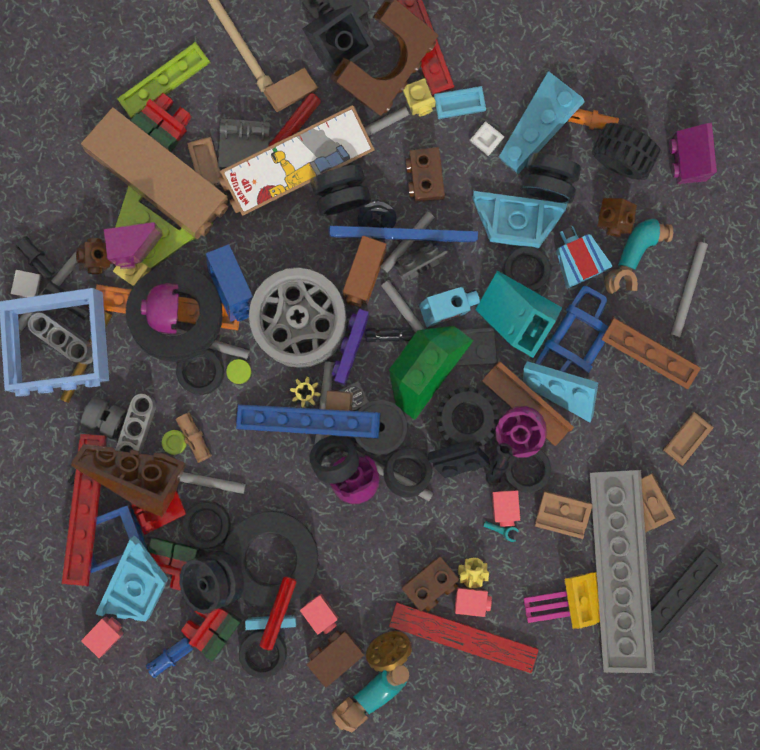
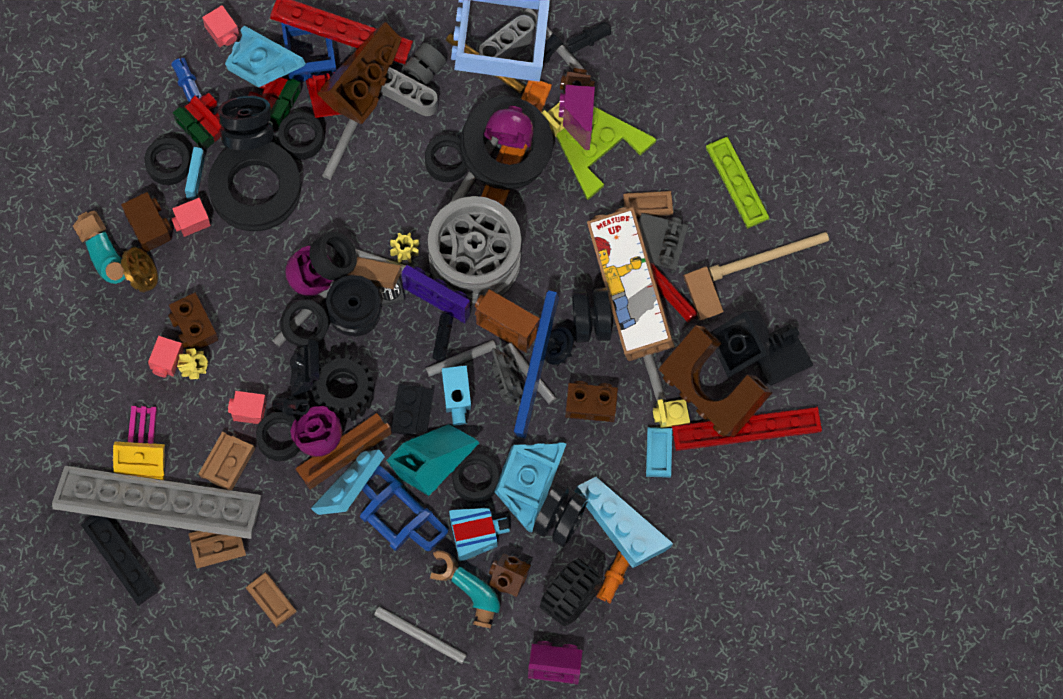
camera: 95 degrees right, 15 degrees down
white tile [11,270,42,297] -> none
medium nougat brick [81,107,228,240] -> none
red hips [130,93,191,152] -> none
lime tile [162,430,187,455] -> none
medium nougat pin [175,412,212,463] -> none
blue window [206,244,253,321] -> none
lime tile [226,359,252,384] -> none
blue tile [236,404,380,438] -> none
red axle [260,576,296,650] -> none
green wedge [389,326,474,420] -> none
red tile [389,602,539,673] -> none
white tile [470,121,504,156] -> none
teal hand [483,521,519,542] -> none
dark orange panel [601,317,701,389] -> none

